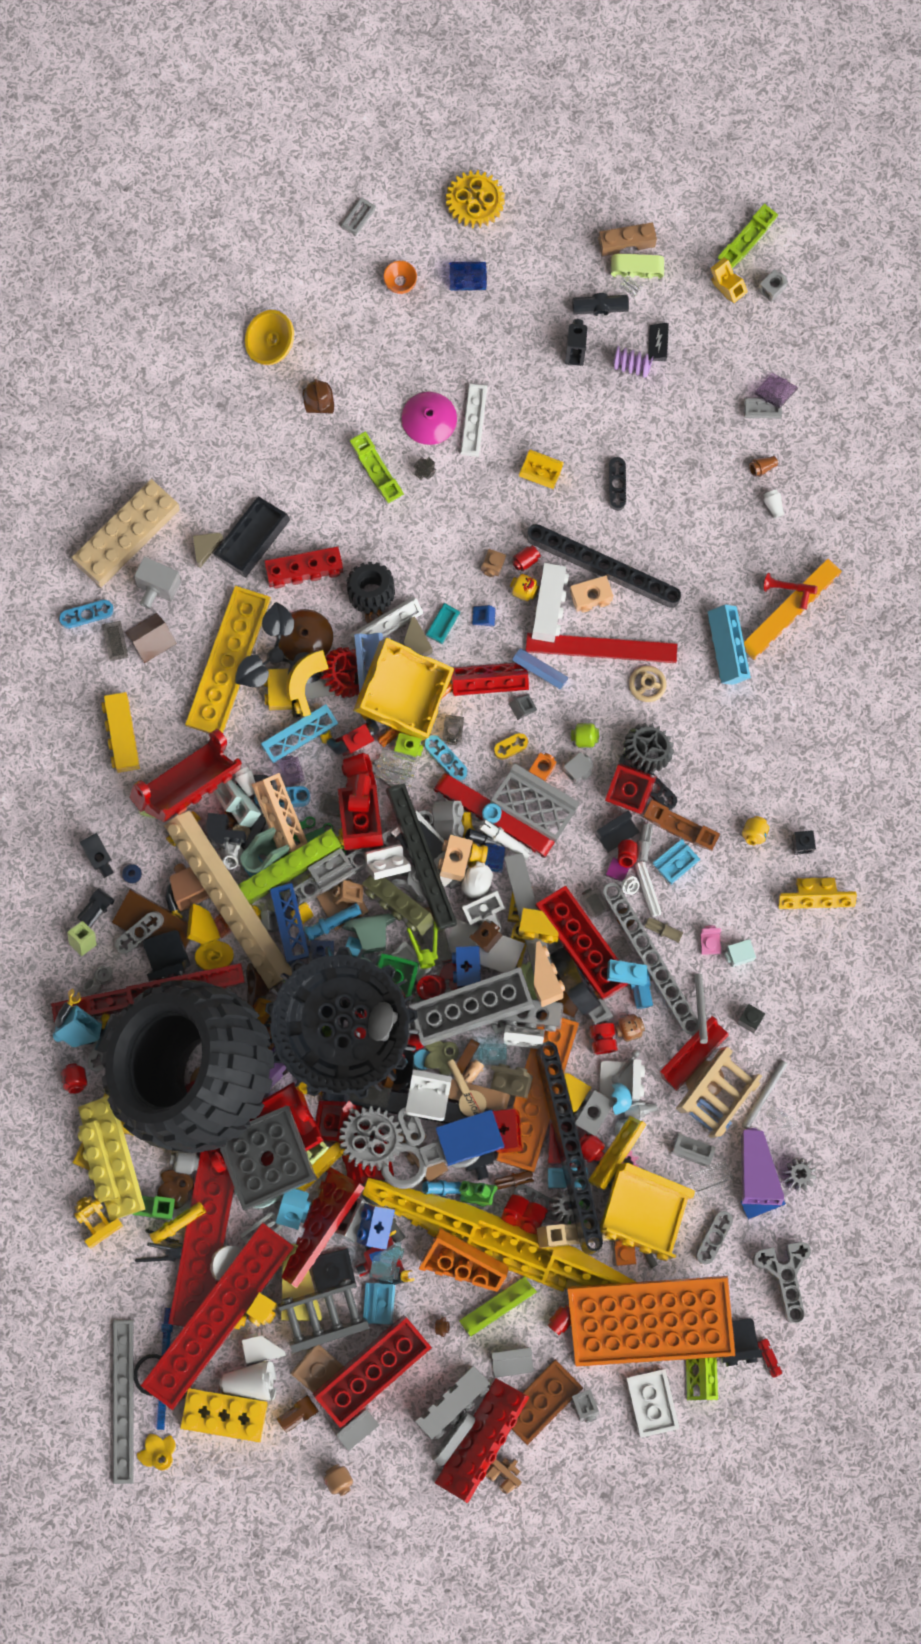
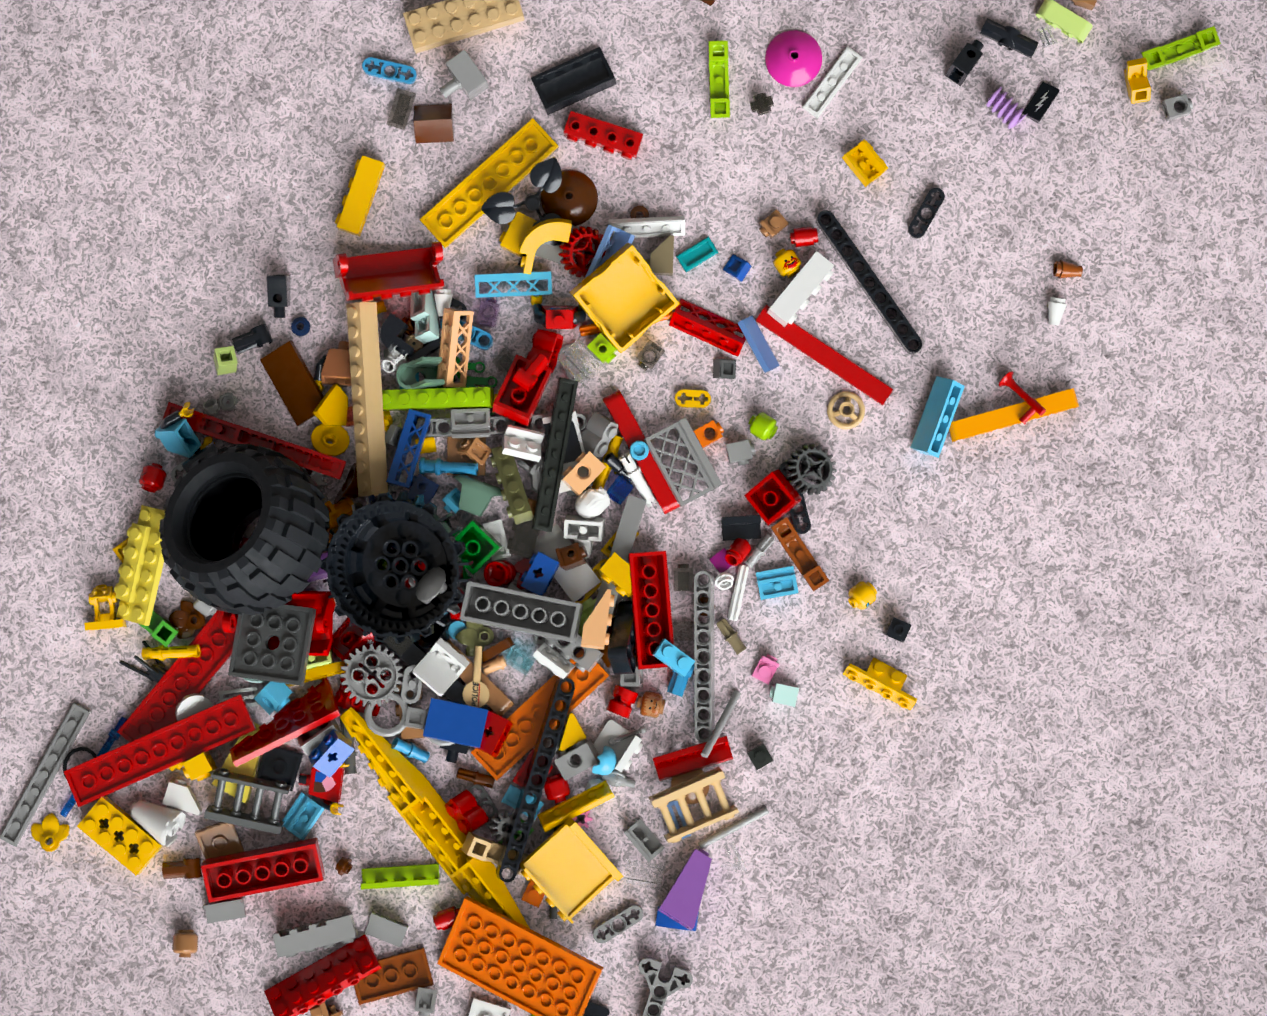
camera: 40 degrees right, 10 degrees up
light grey beam [115,911,164,954] -> none
black bracket [143,930,191,982] -> none
dark tan slope [193,532,223,568] -> none
black tyre [346,562,395,614] -> none
clear light blue slope [369,1242,405,1283] -> none
lime plant [407,921,438,969] -> none
orange wedge [419,1228,509,1292] -> none
medium azure beam [425,735,467,781] -> none
light grey beam [432,1412,475,1466] -> none
bright green hips [459,1181,498,1207] -> none
yellow wheel [468,843,488,863] -> none
dark tan bracket [490,1063,533,1099] -> none
light nougat brick [570,575,613,613] -> none
light grey plate [744,398,782,419] -> none
clear purple piece [754,373,798,409] -> none
light grey gear [783,1158,817,1192] -> none

